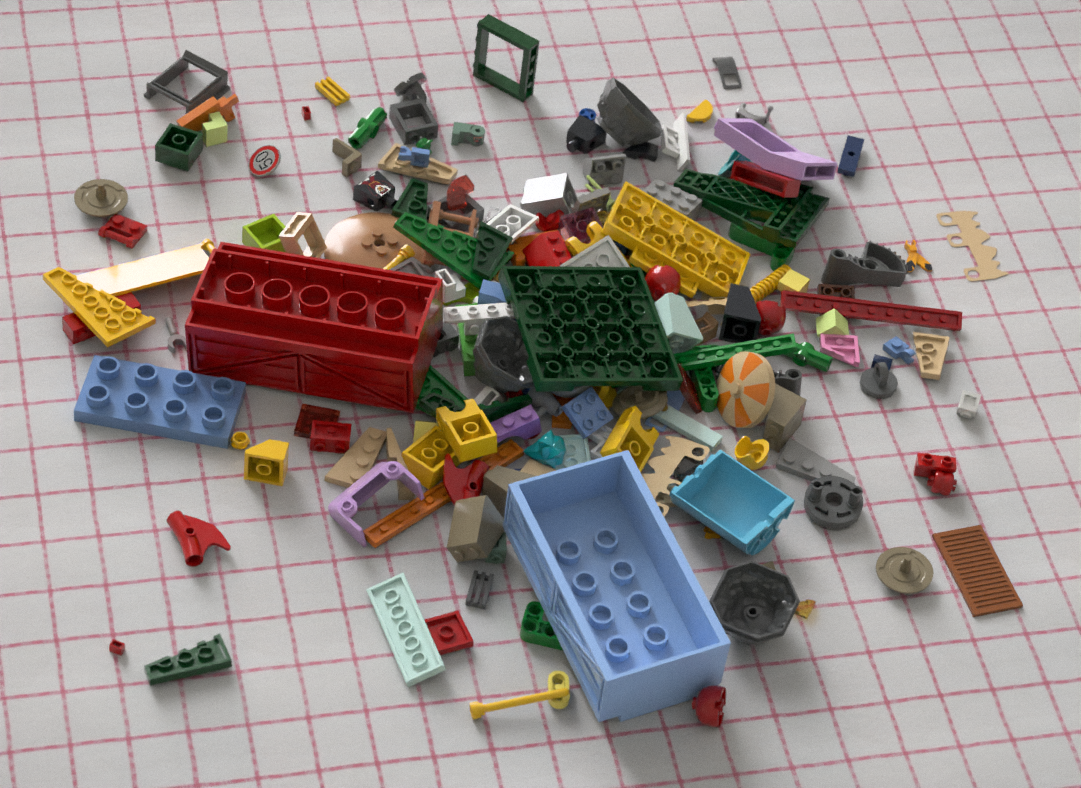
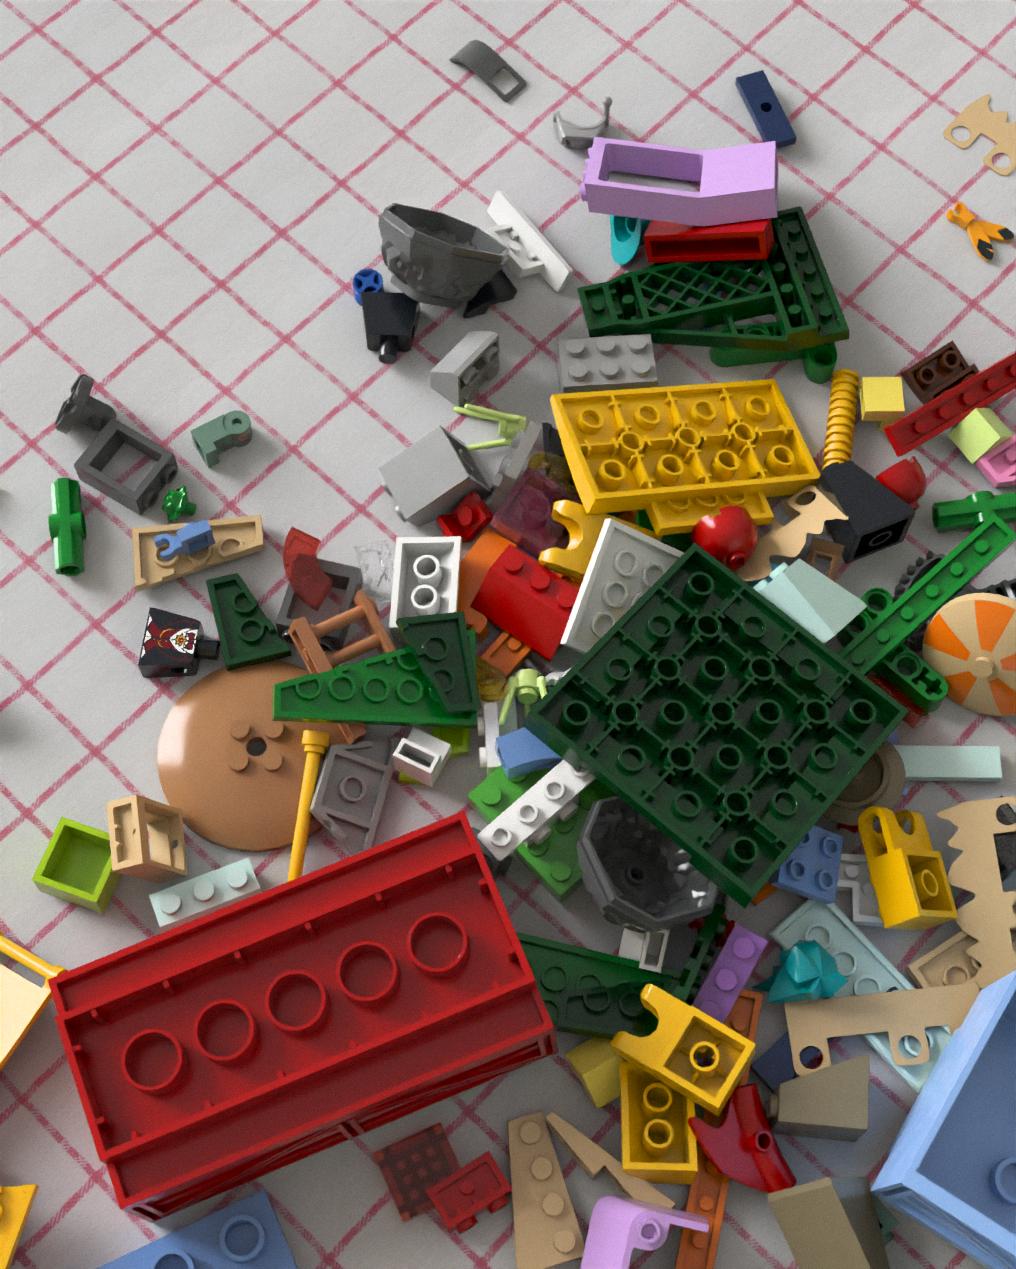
camera: 30 degrees left, 20 degrees up
light grey piece [165,317,187,353] -> none
dark tan bracket [332,138,362,177] -> none
dark green window [473,14,540,102] -> none
yellow tile [686,99,713,123] -> none
dark grey arm [821,240,908,287] -> none

